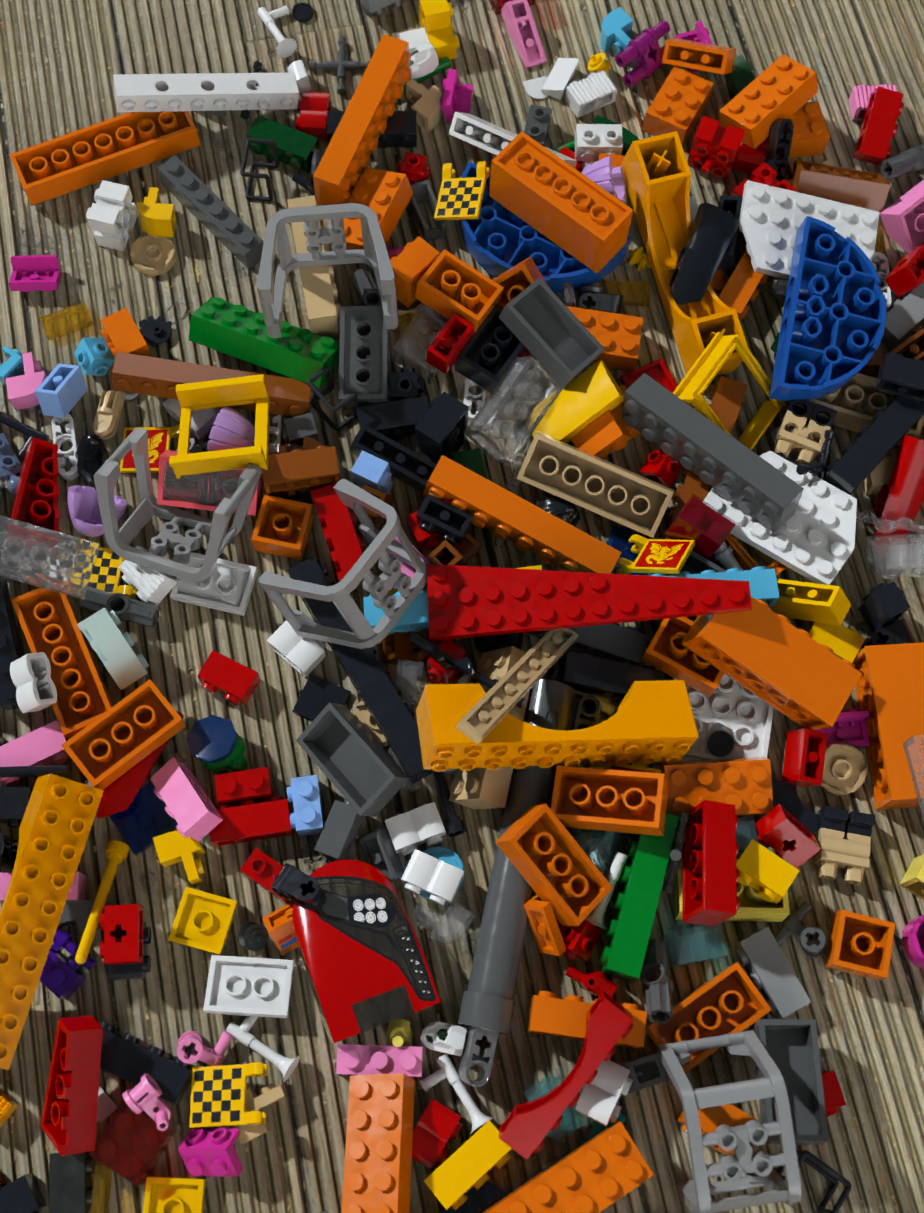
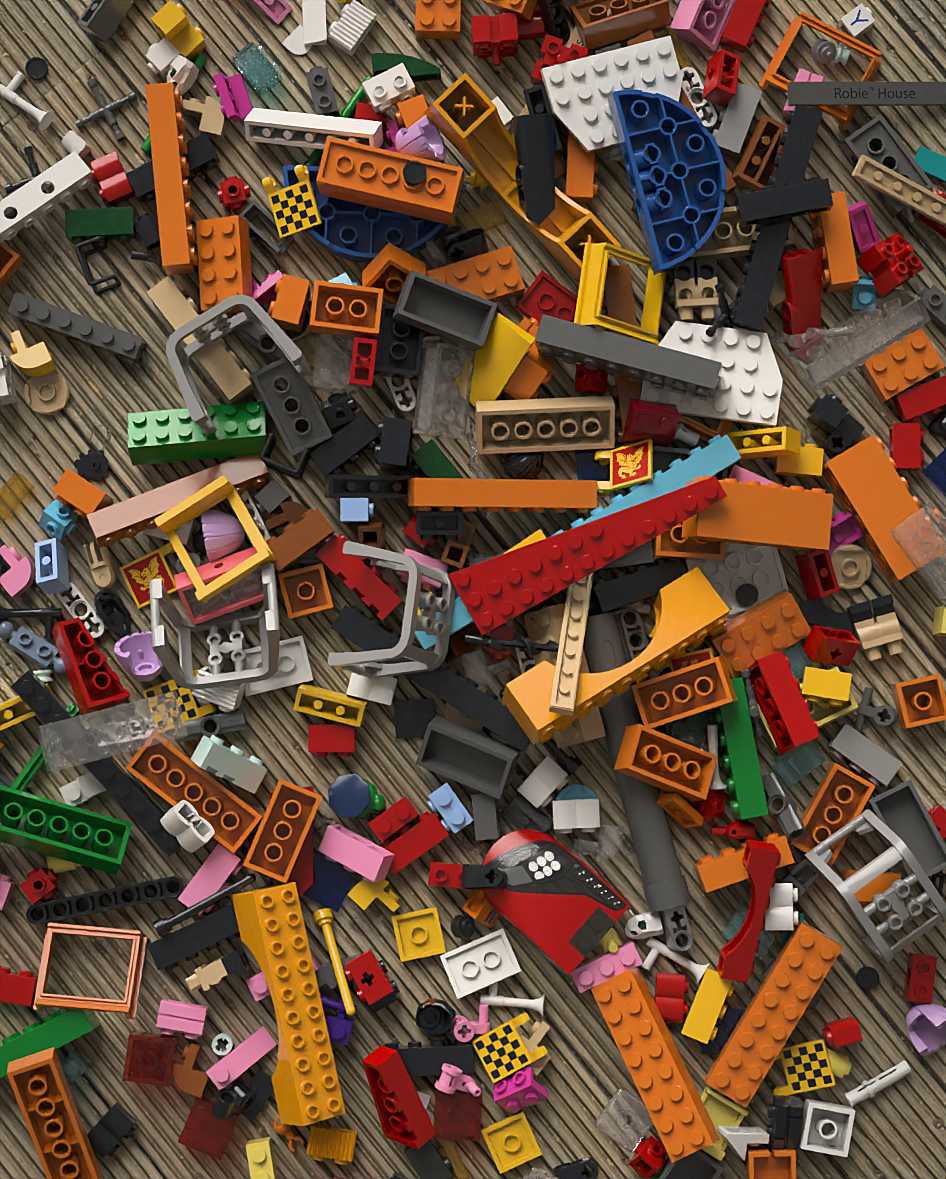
camera: 25 degrees left, 15 degrees up
none -> clear light blue brick [232,41,282,97]
none -> yellow brick [293,683,369,727]
none -> black piece [403,161,426,185]
none -> black hair [415,998,456,1037]

